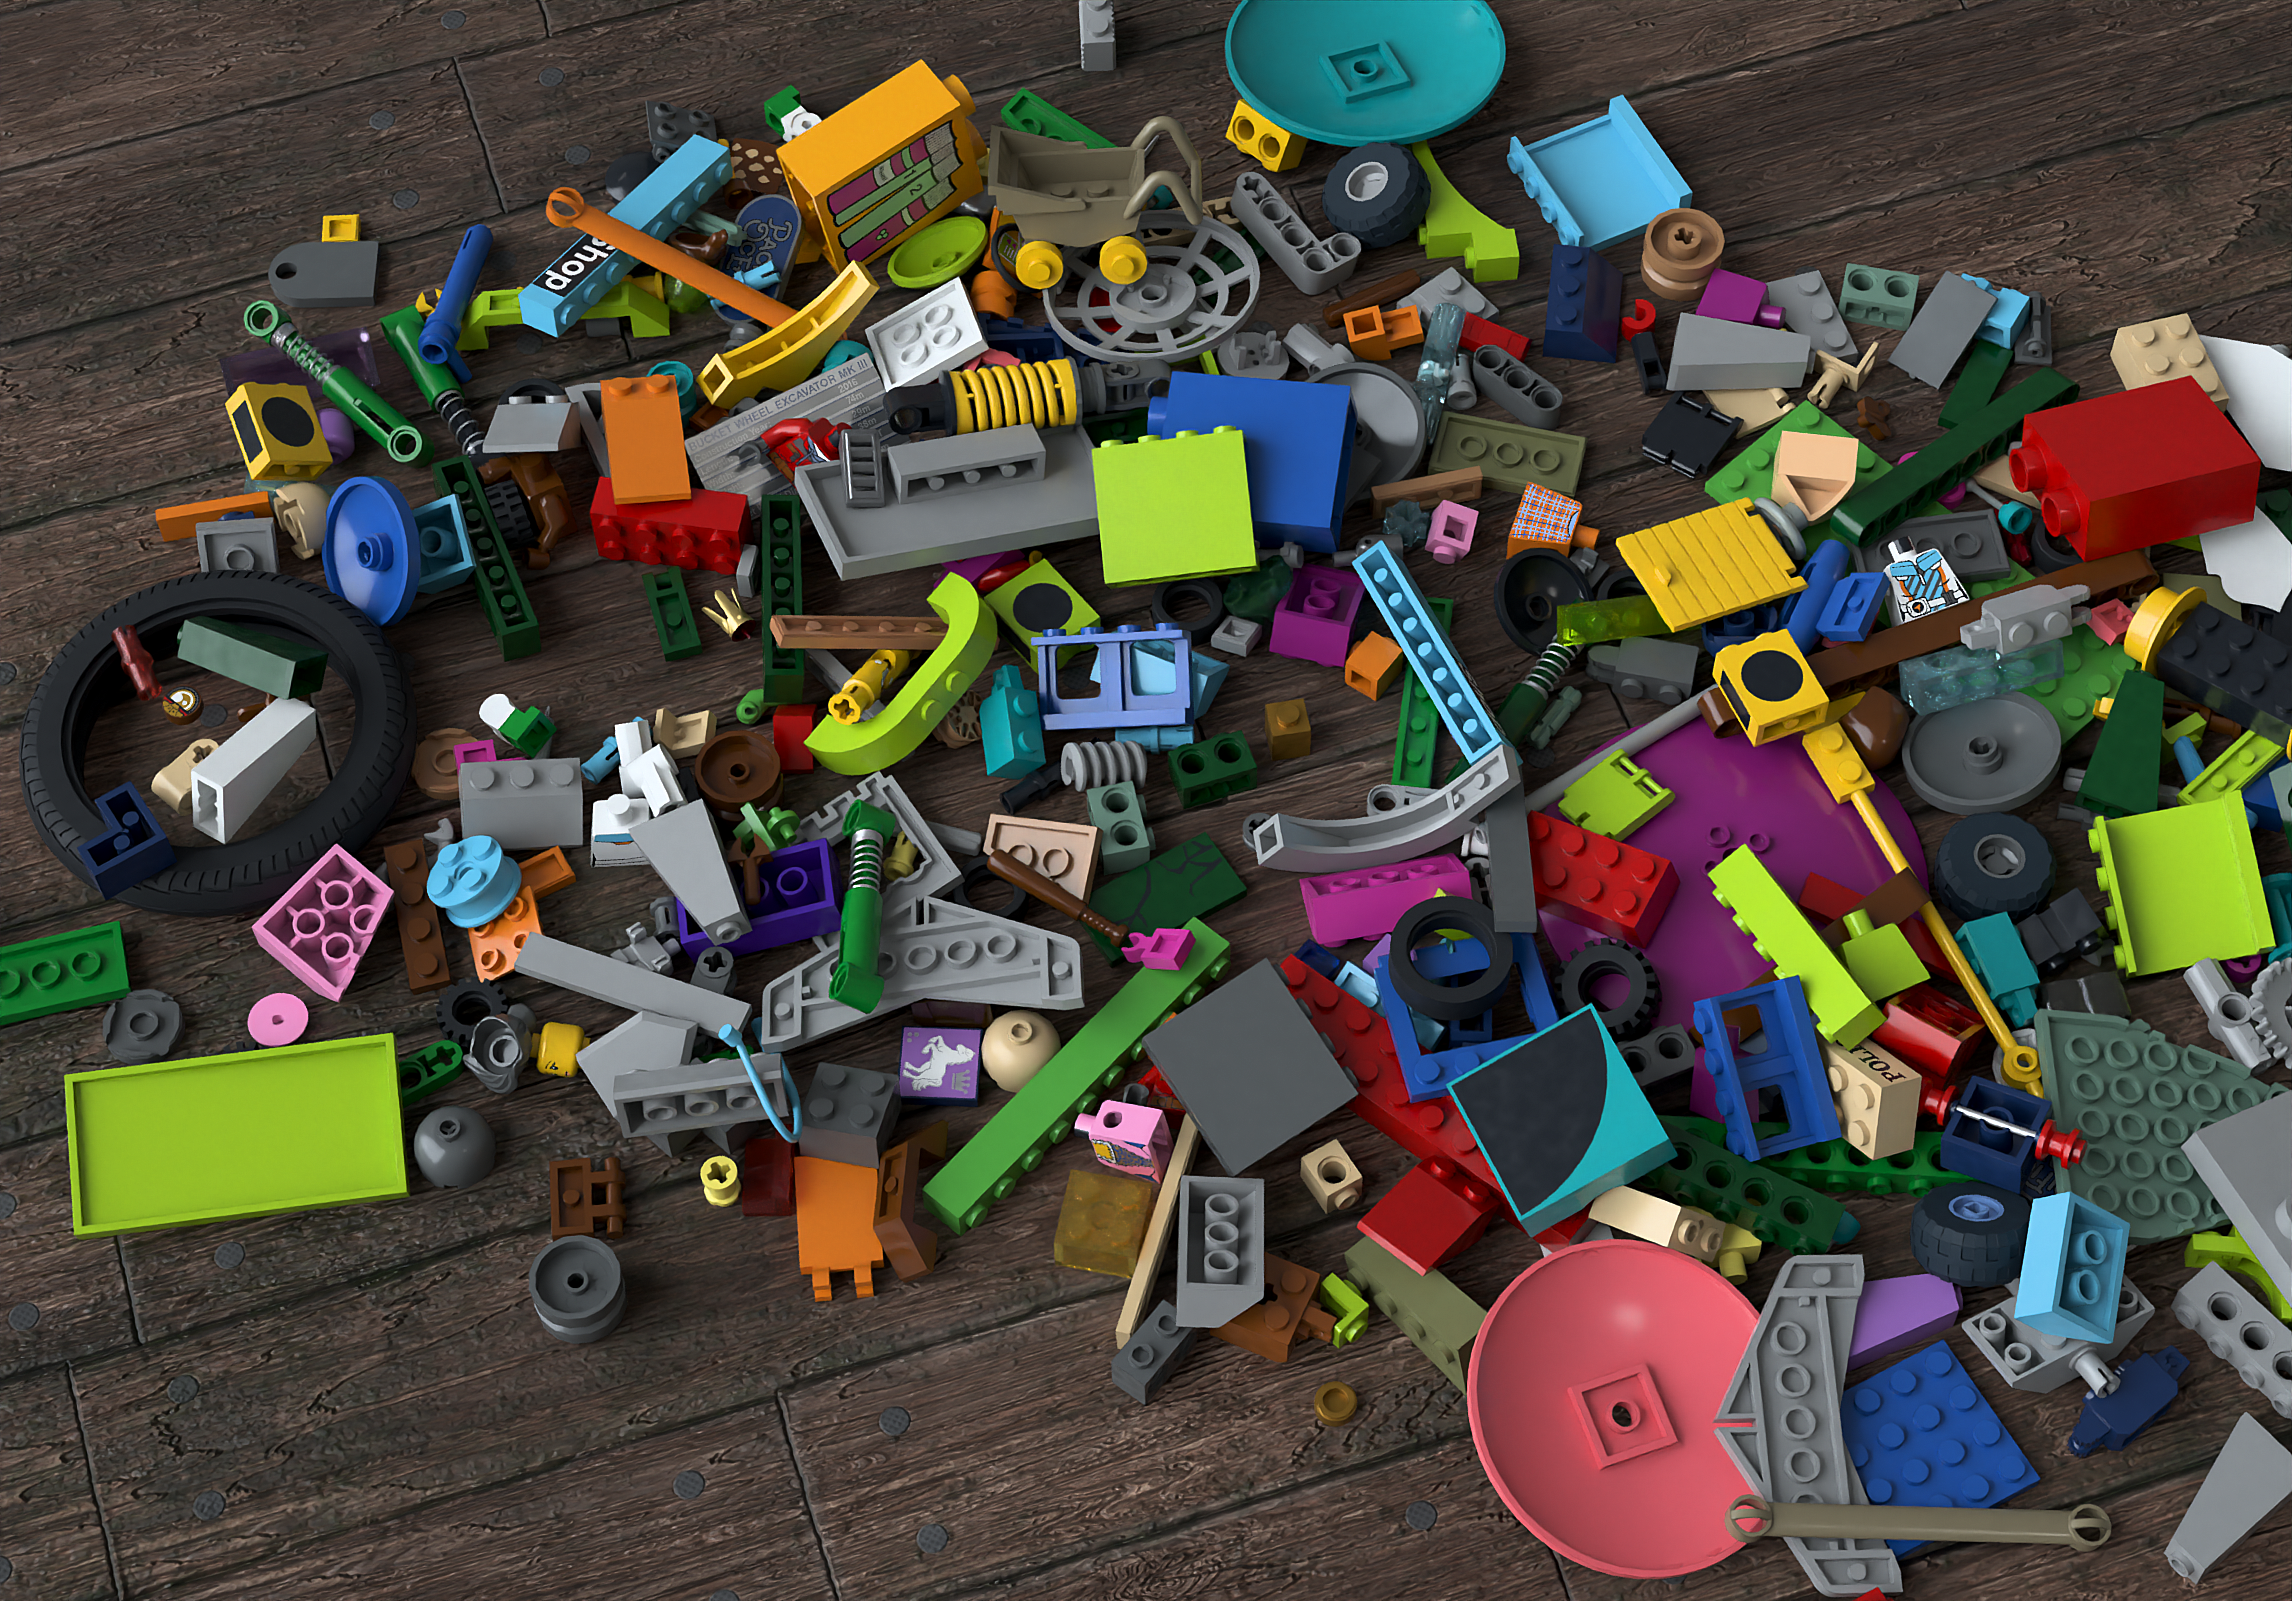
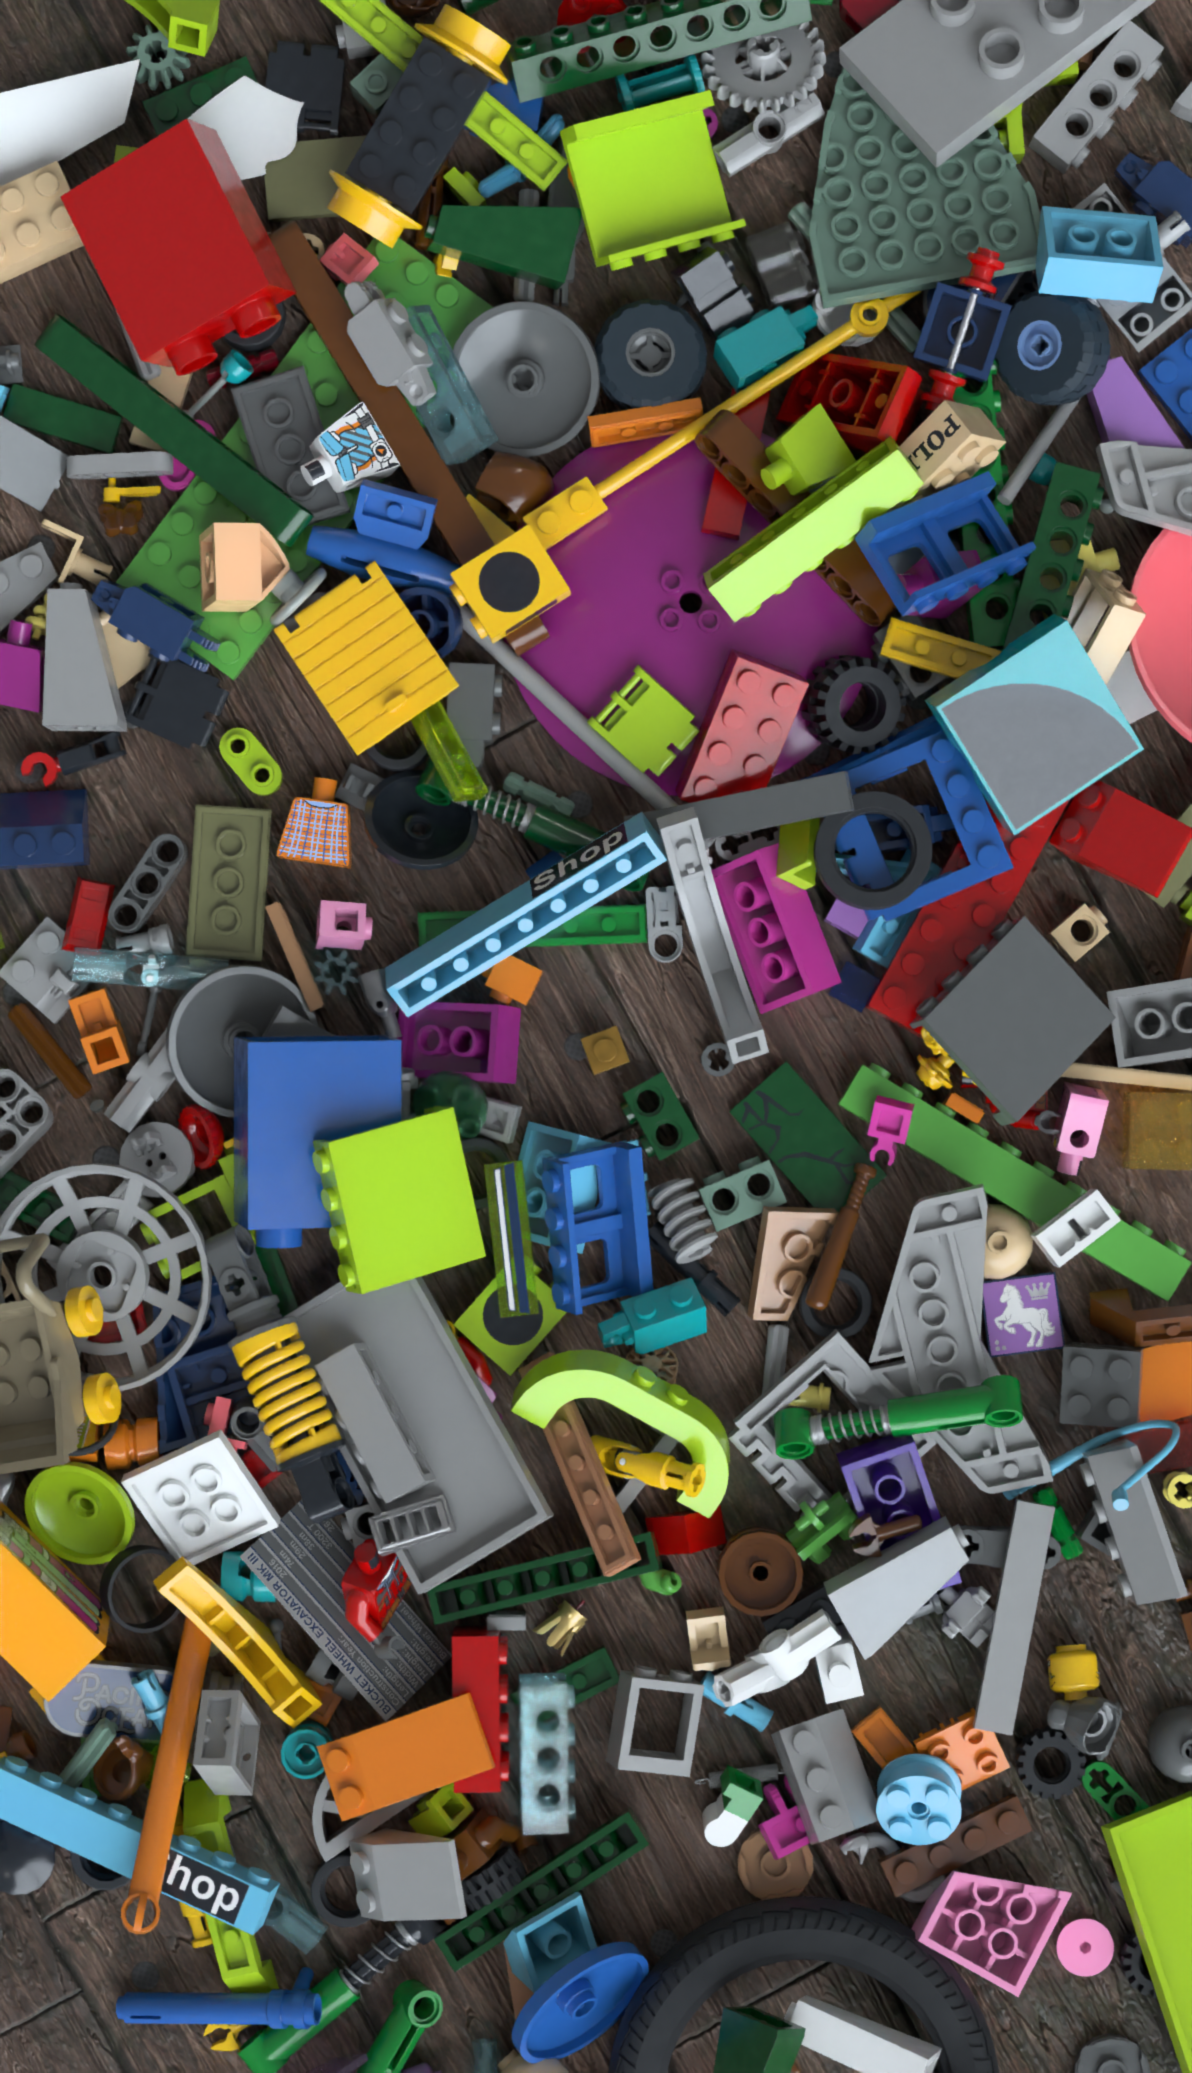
camera: 100 degrees left, 30 degrees up
light grey tile [575,1010,699,1122] -> none
none -> light grey beam [66,451,173,480]
none -> dark blue hinge [91,579,221,672]
none -> black tyre [99,1545,180,1633]
none -> yellow piece [103,478,161,503]
none -> light grey window [193,1690,261,1796]
none -> lime plate [219,728,283,796]
none -> clear light blue piece [264,1884,328,1955]
none -> lime brick [408,1782,474,1837]
none -> tile [484,1160,540,1318]
none -> clear light blue brick [519,1672,576,1835]
none -> orange tile [588,397,703,448]
none -> light grey window [606,1665,704,1777]
none -> yellow tile [879,617,1001,679]
none -> light grey bar [997,397,1082,506]
none -> white brick [1030,1189,1121,1268]

